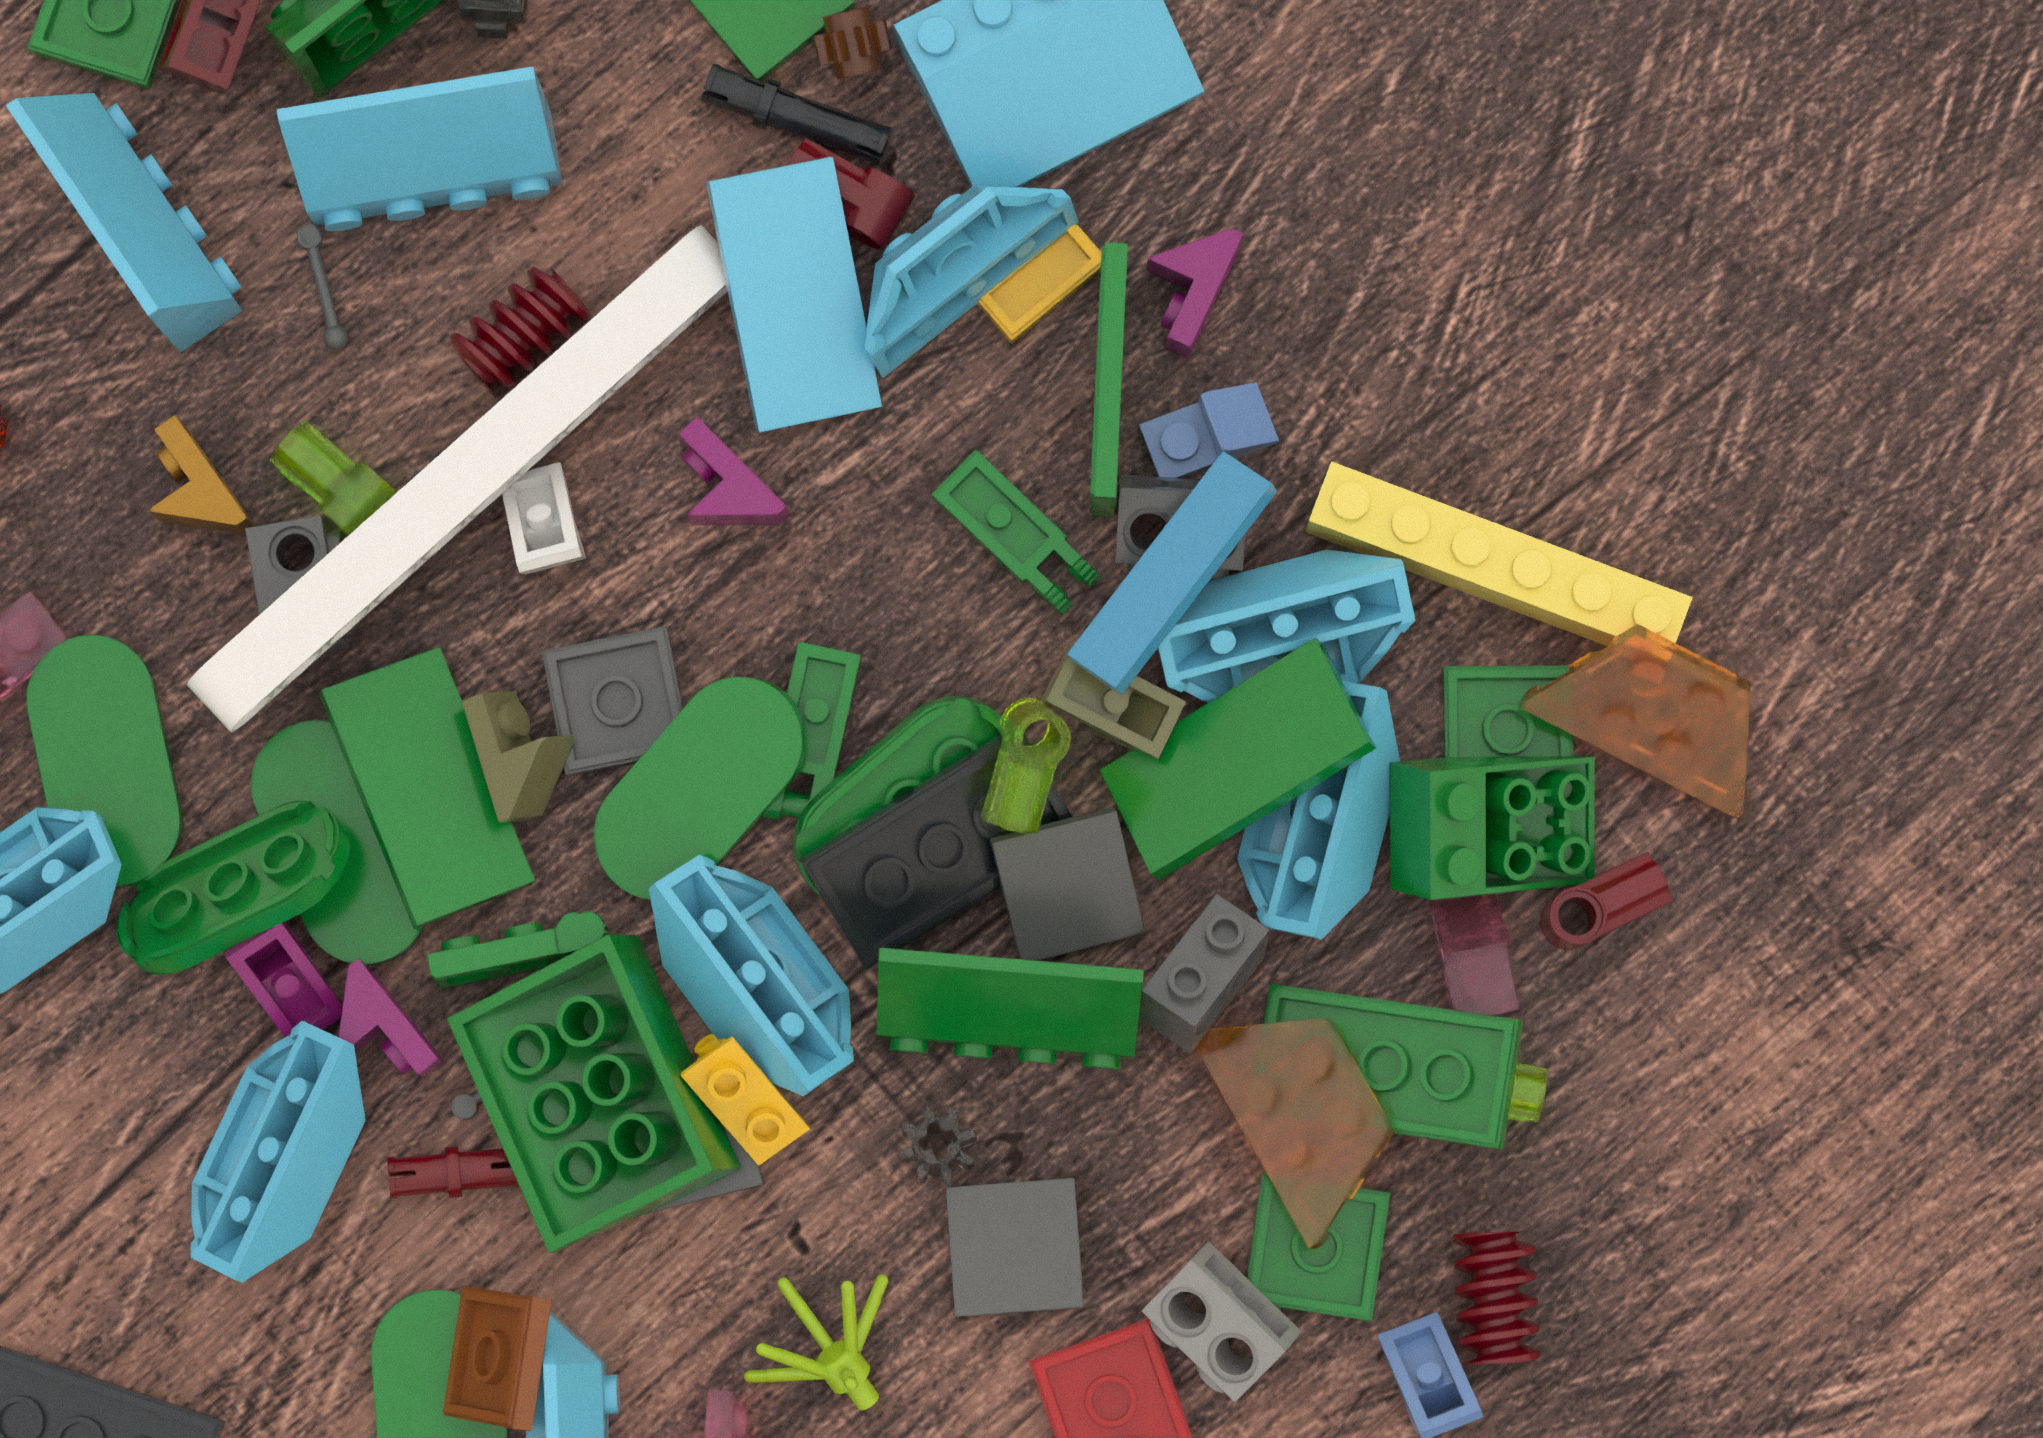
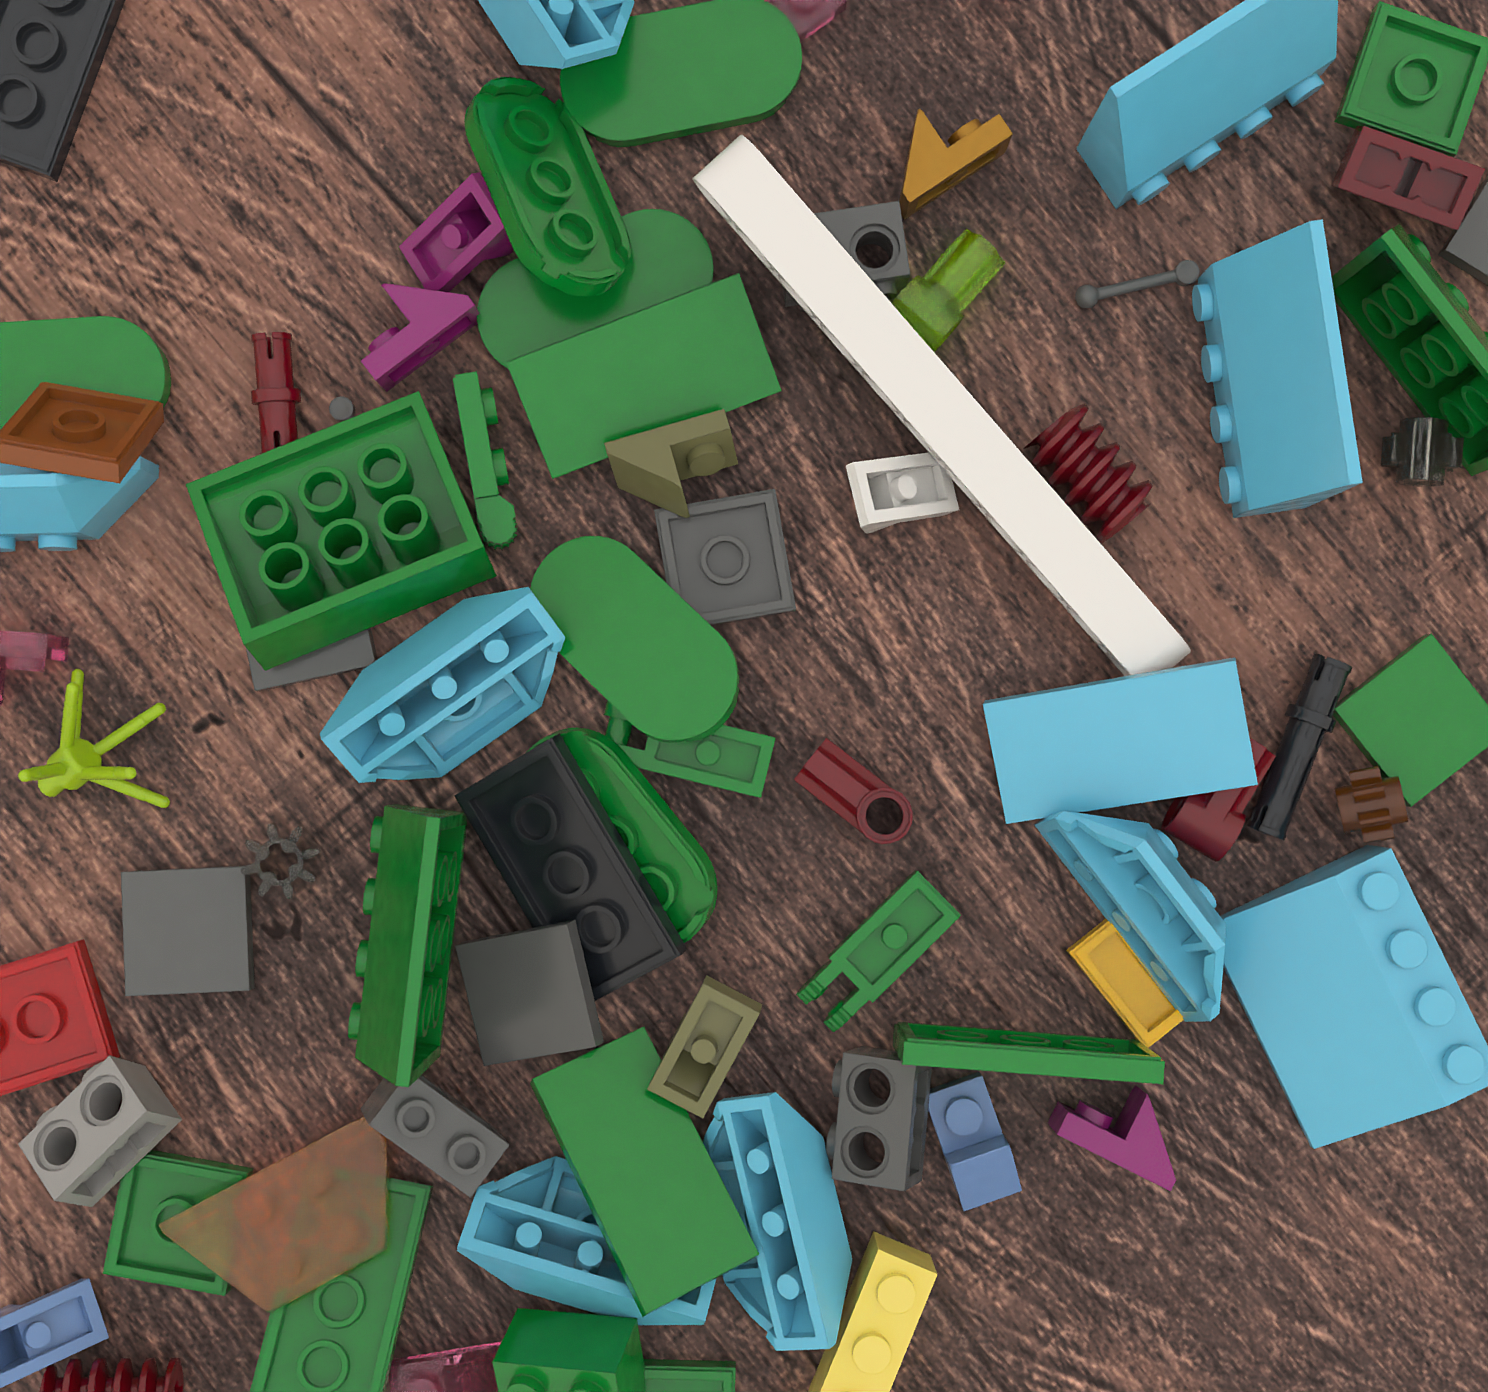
camera: 90 degrees right, 5 degrees up
medium azure wedge [190,1021,366,1283] -> none
magenta slope [679,417,789,525] -> none
yellow hinge [680,1034,810,1166] -> none
clear neon green piece [981,698,1071,834] -> none
dark azure tile [1067,451,1277,695] -> none
none -> dark red piece [794,738,913,844]

